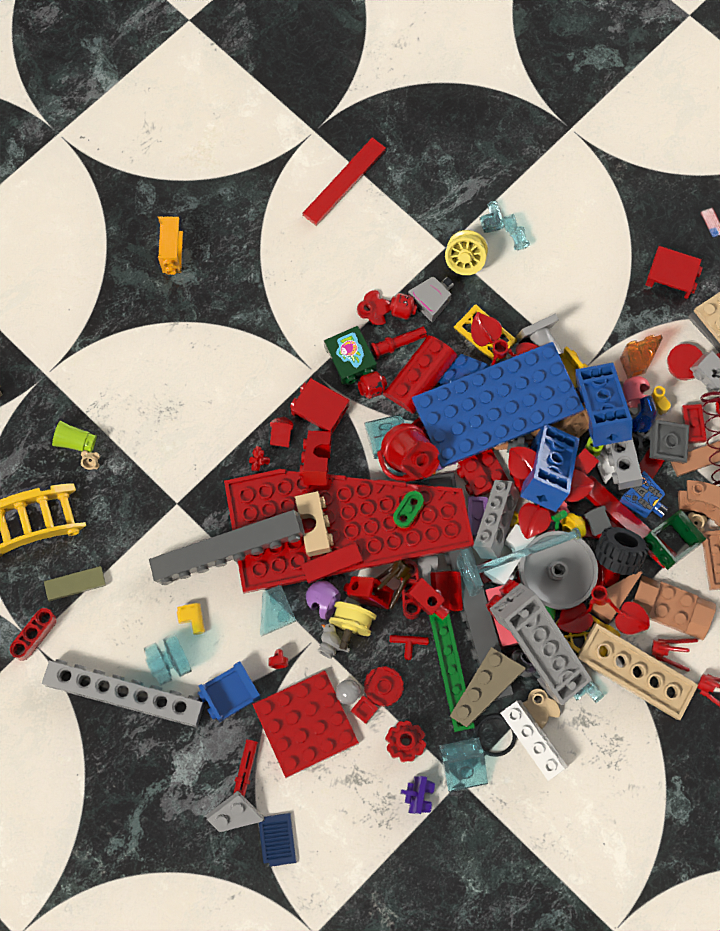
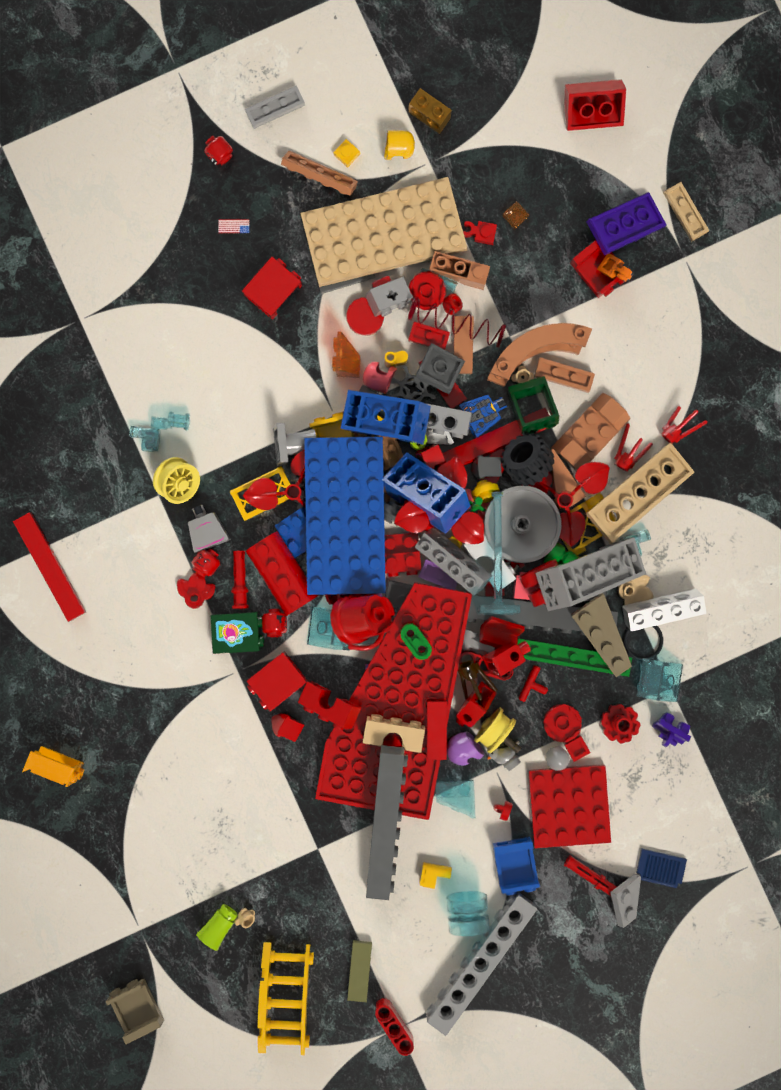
camera: 75 degrees left, 15 degrees up
red plant [249,446,270,471] -> none
clear blue arm [632,395,657,432] -> none

